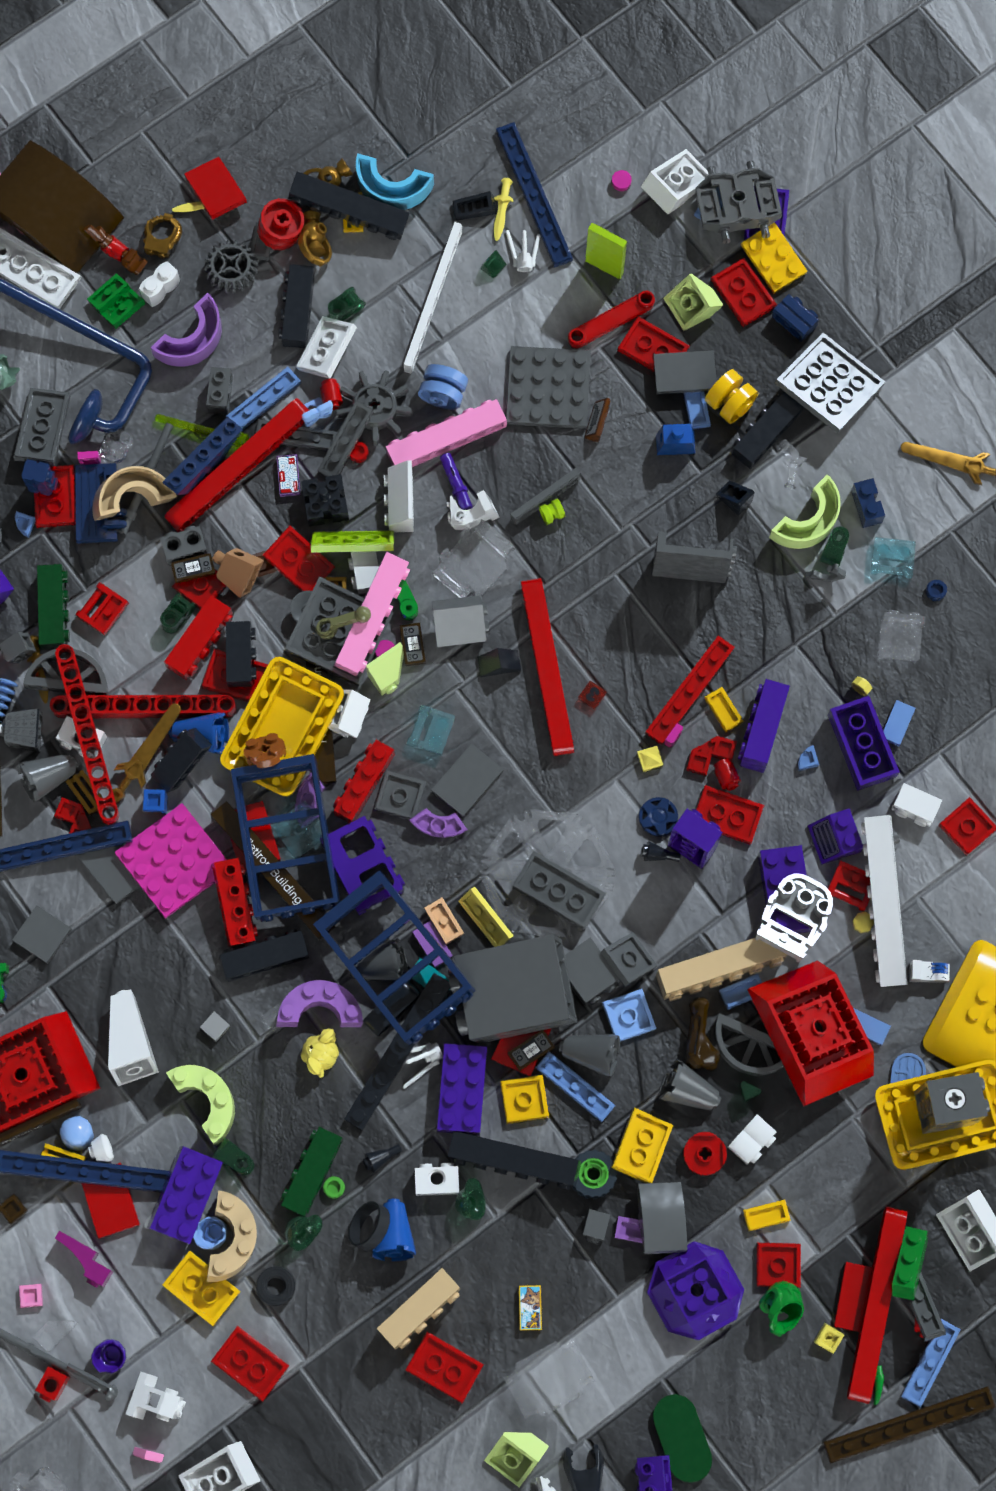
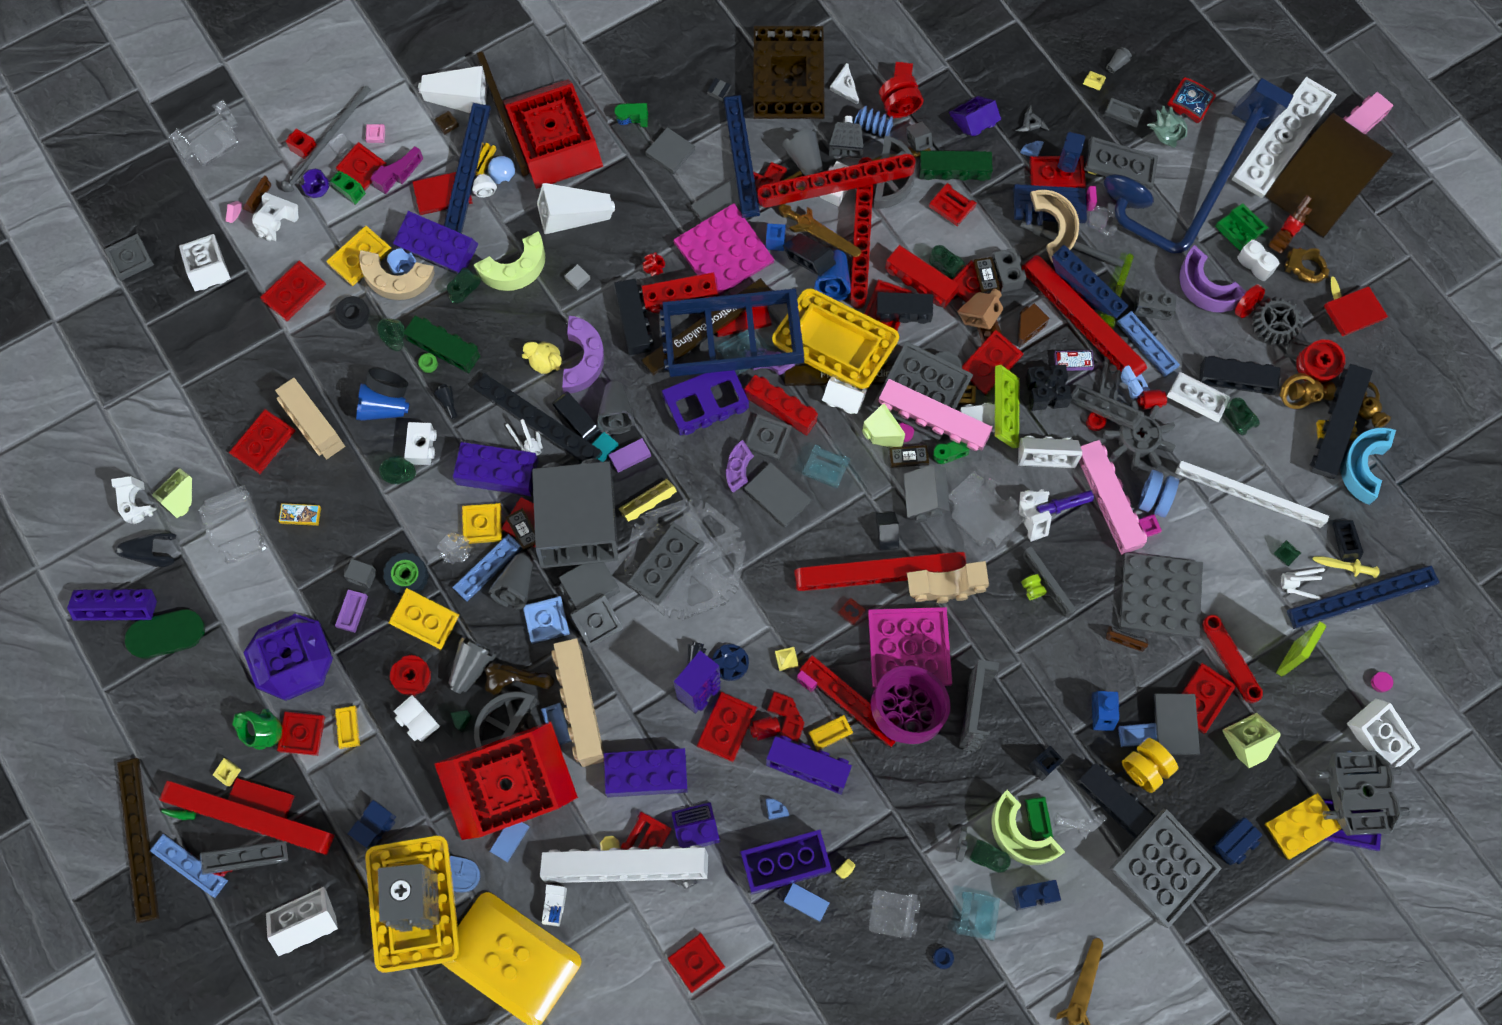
camera: 95 degrees right, 5 degrees down
dark orange plate [244,733,287,768] -> none
dark blue window [313,870,476,1045] -> none
olive piece [316,606,371,640] -> none
light nougat plate [424,897,464,945] -> none
black brick [448,1131,582,1190] -> none
dark grey slope [636,1182,687,1254] -> none
red tile [711,258,777,327] -> none
slope [755,874,833,963] -> none
white brick [891,783,942,827] -> none
green brick [892,1226,928,1301] -> none
none -> reddish brown slope [242,175,271,214]
none -> green leg [329,171,366,205]
none -> red tile [336,142,387,191]
none -> dark blue brick [347,800,396,849]
none -> clear brick [437,532,472,565]
none -> red gear [643,252,665,276]
none -> dark pink plate [868,607,952,688]
none -> magenta wheel [871,666,950,744]
none -> tan brick [907,561,989,604]
none -> reddish brown slope [1017,303,1050,348]
none -> green tile [1024,797,1053,841]
none -> dark pink tile [1138,514,1162,537]
none -> red tile [1235,284,1265,318]

